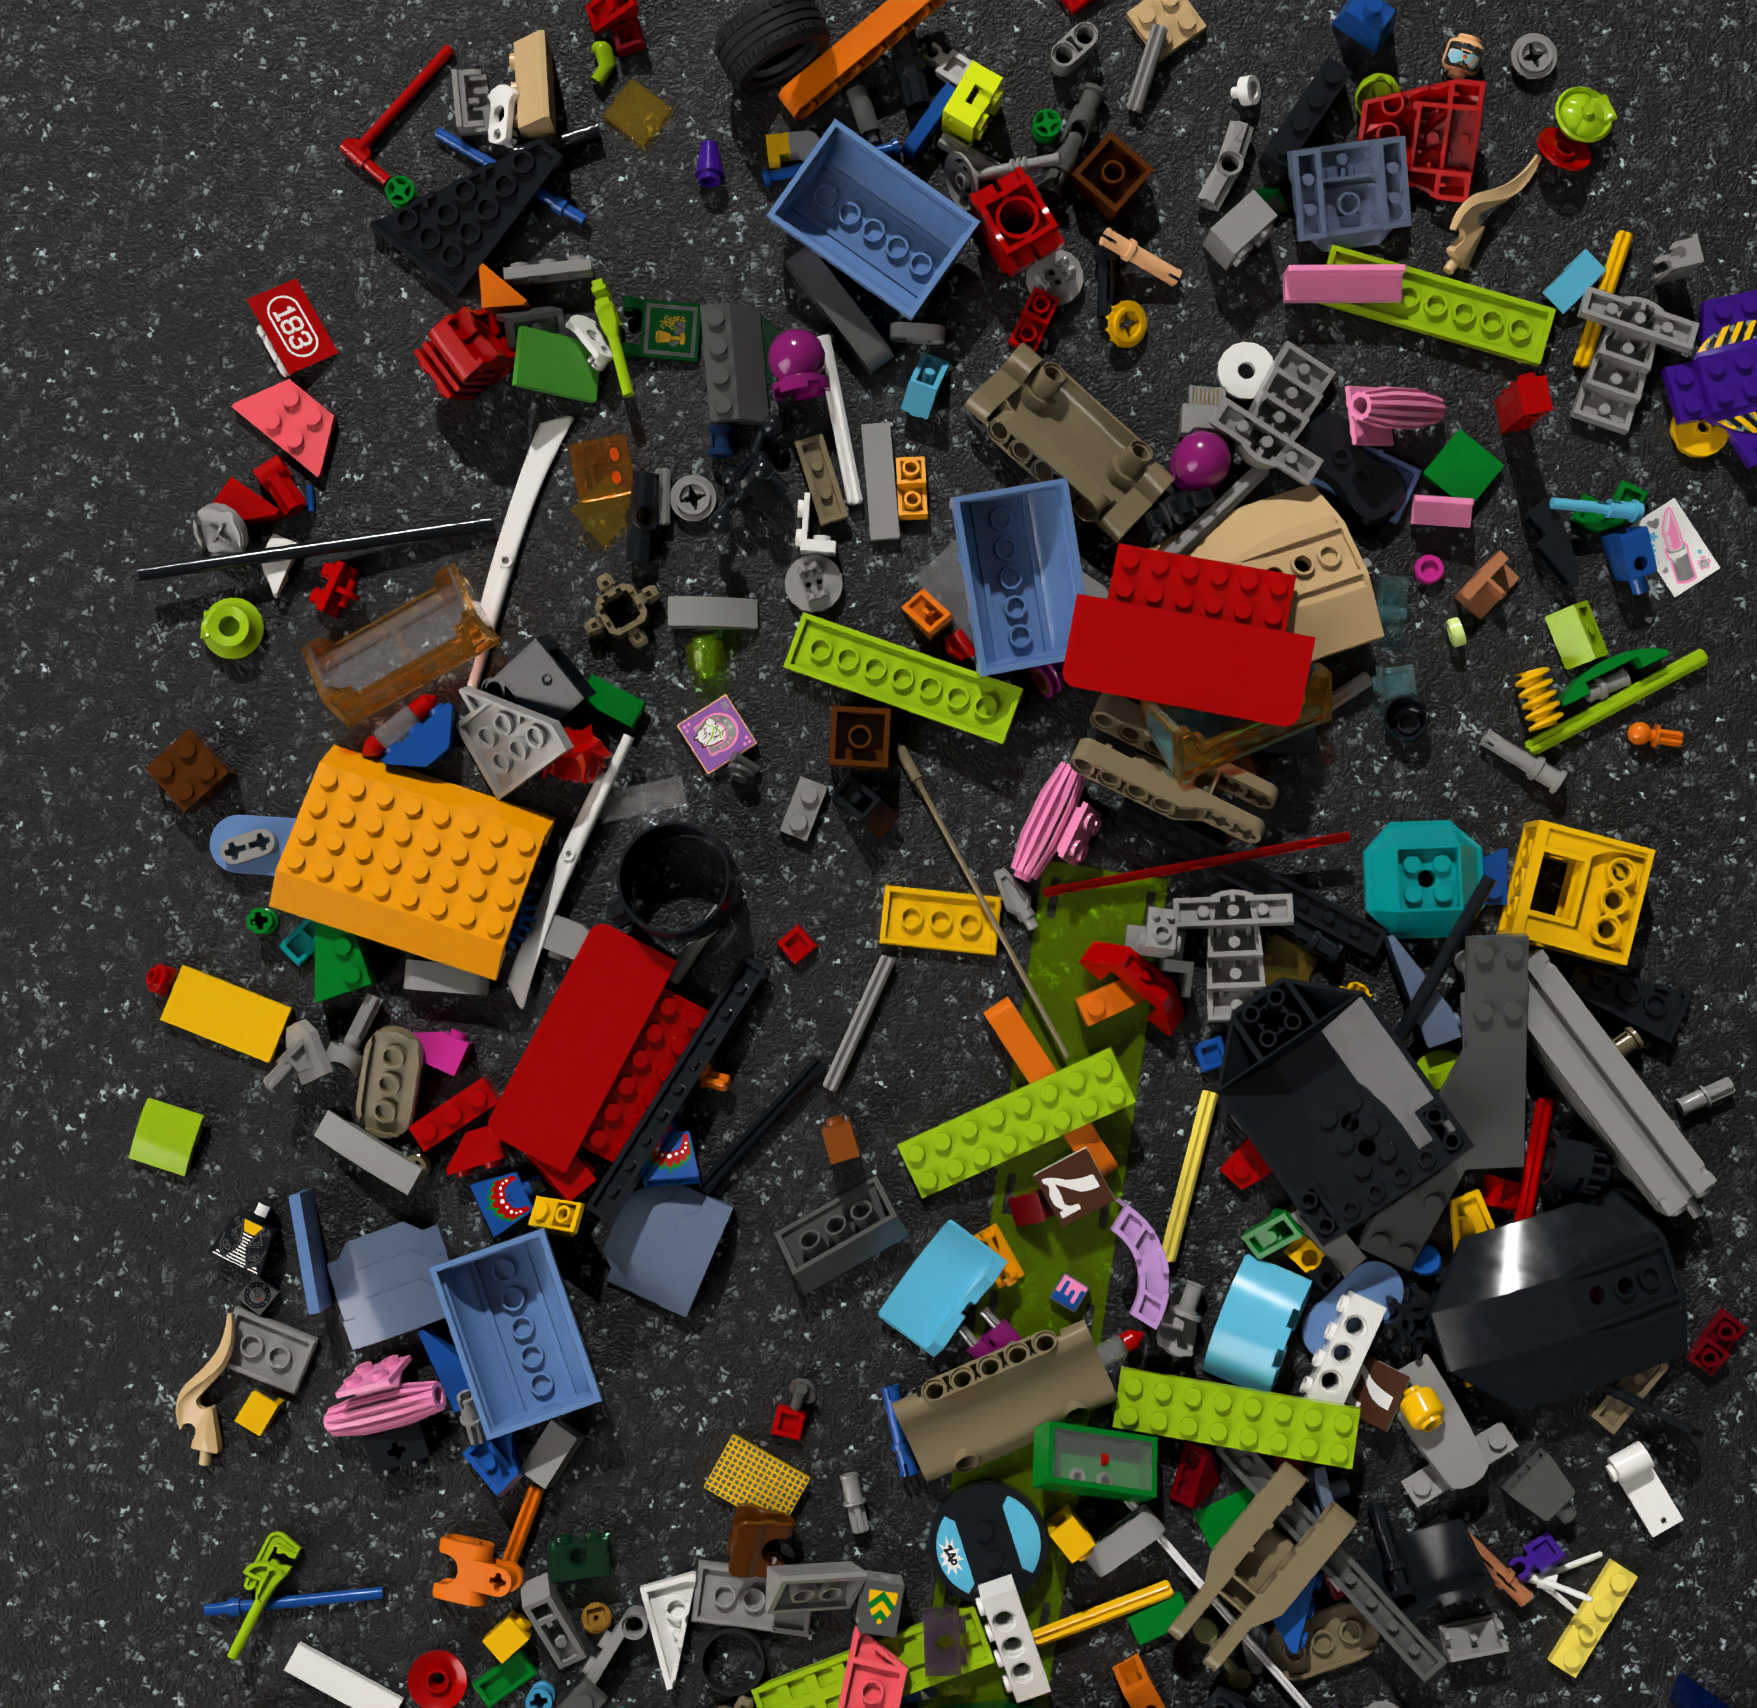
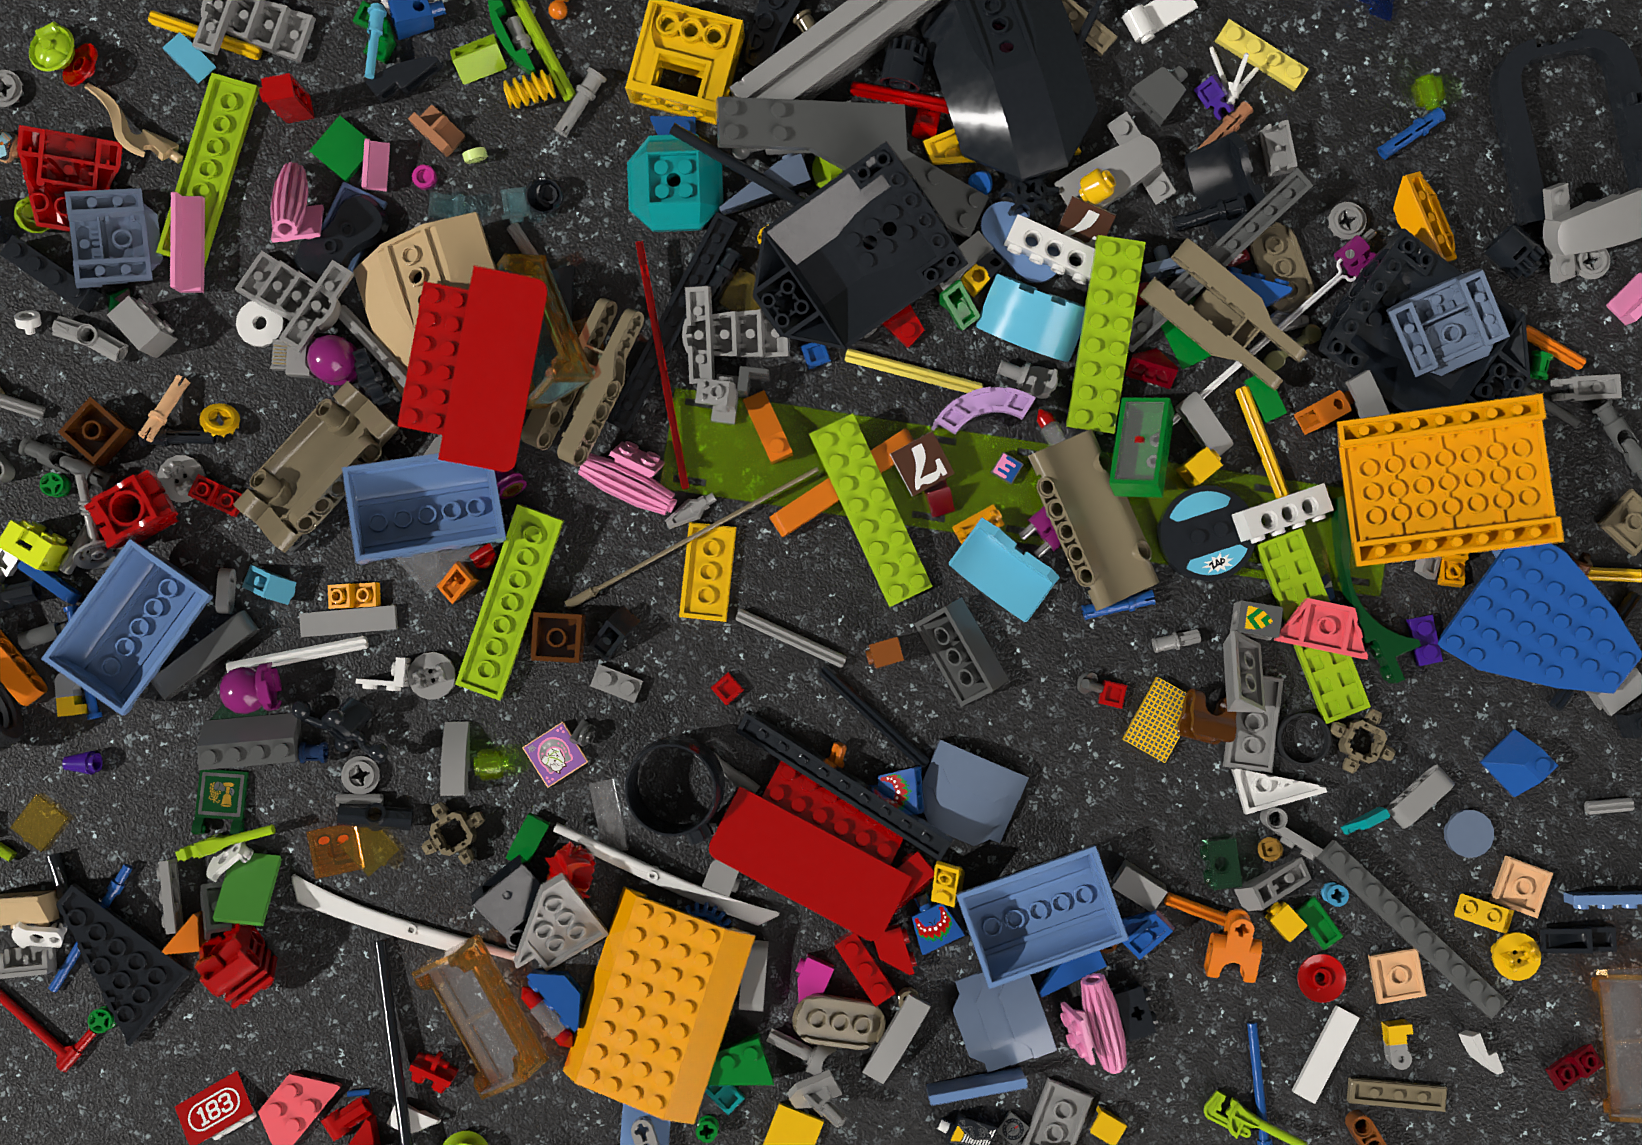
camera: 85 degrees left, 0 degrees up
light grey axle [456,1389,486,1446] -> none
dark tan plate [795,433,849,527] -> none
brick [923,1606,967,1676] -> none
red slope [1078,941,1185,1036] -> none

